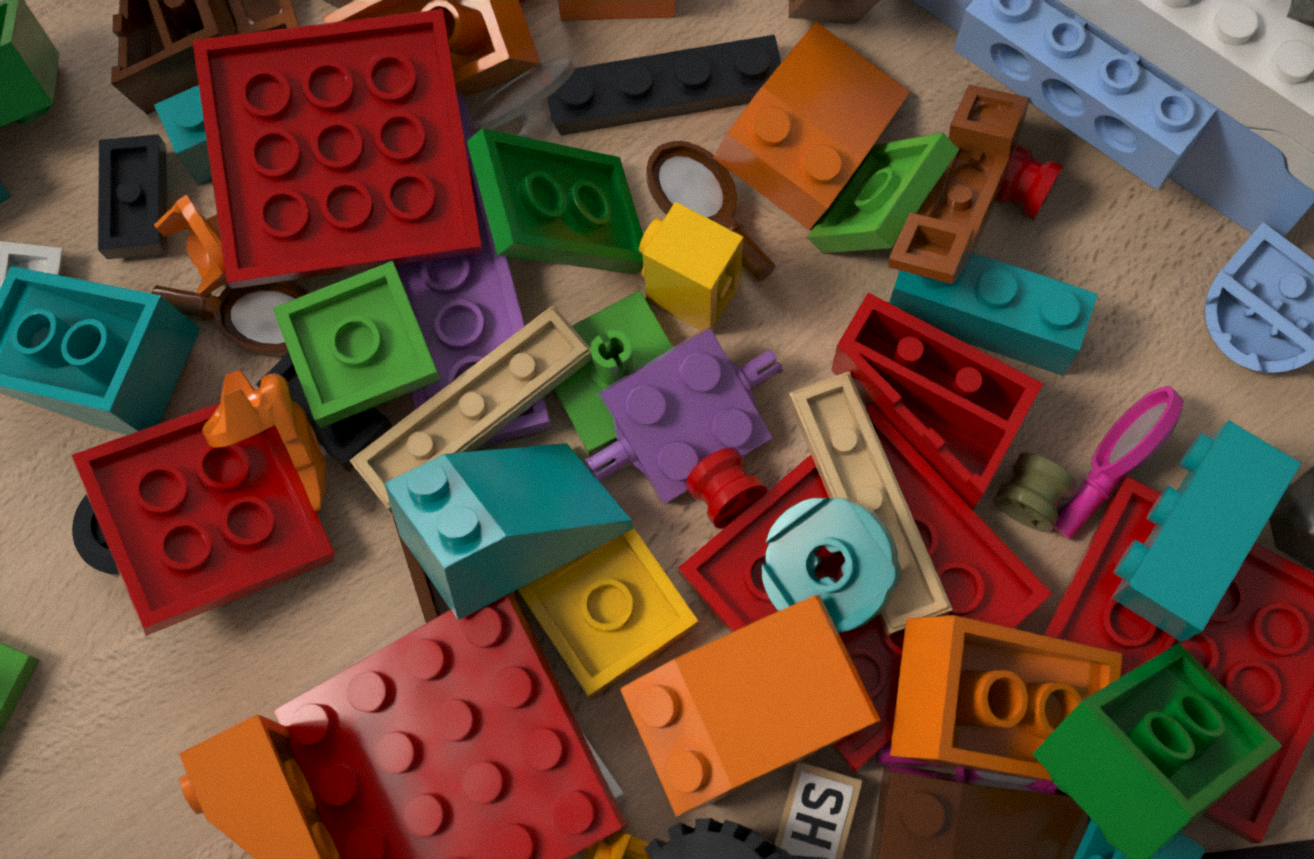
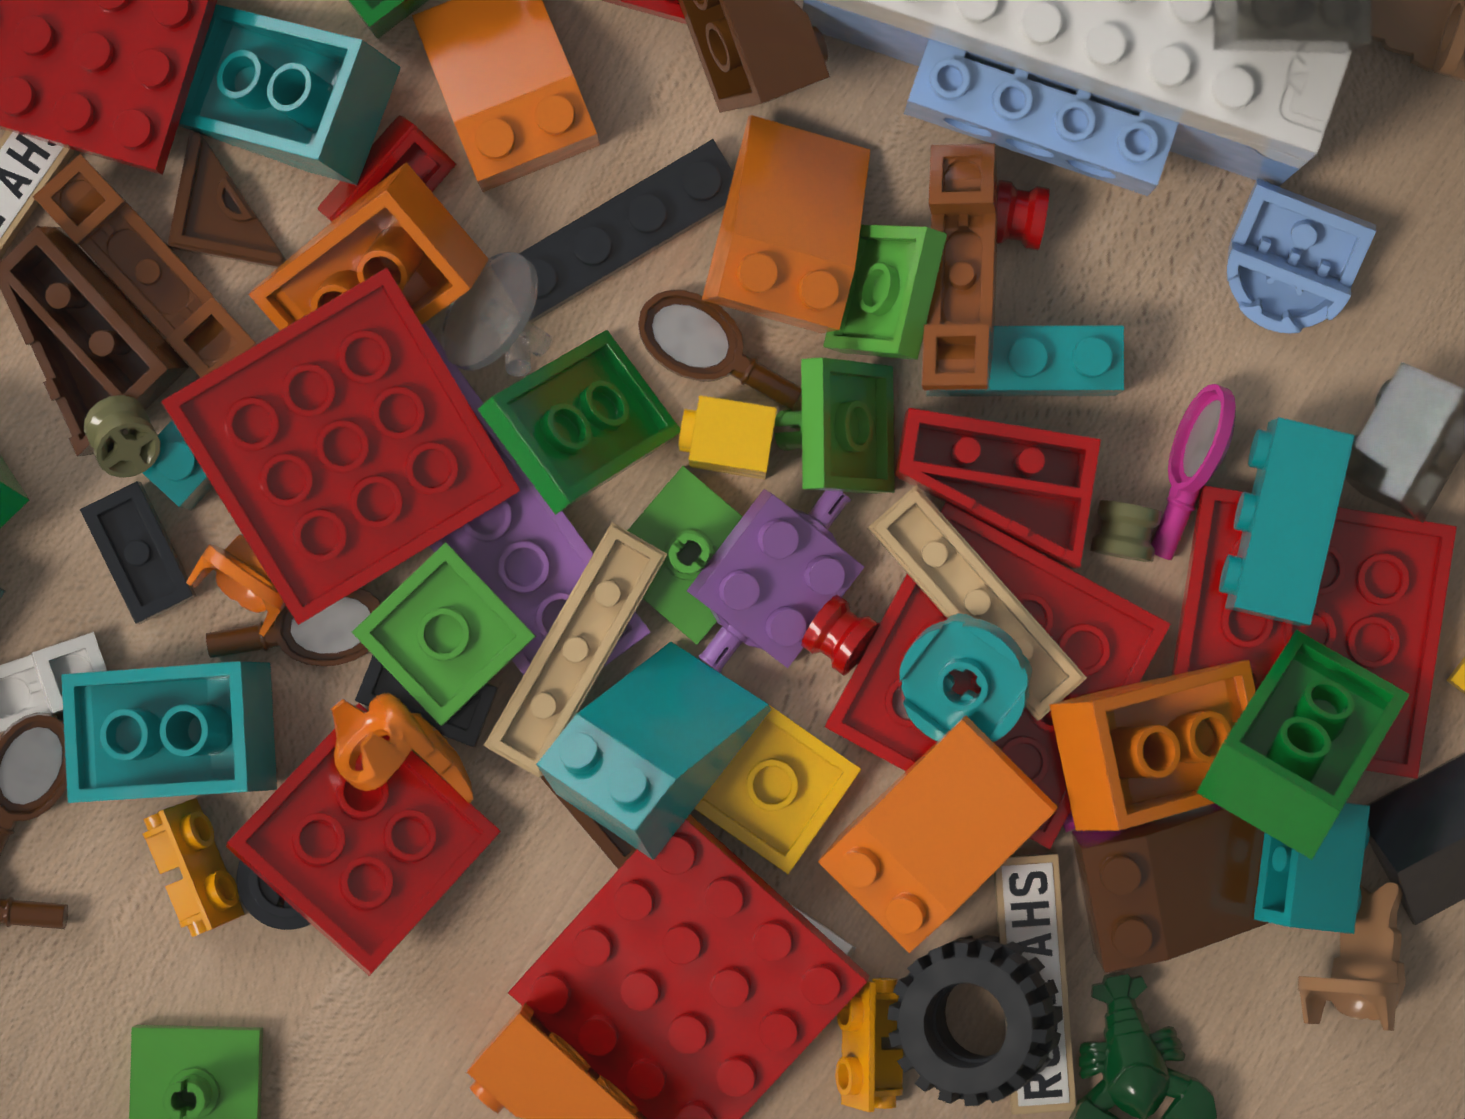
camera: 30 degrees left, 15 degrees up
none -> olive wheel [84,395,160,478]
none -> light orange hinge [142,797,245,937]
none -> bright green tile [774,357,895,494]

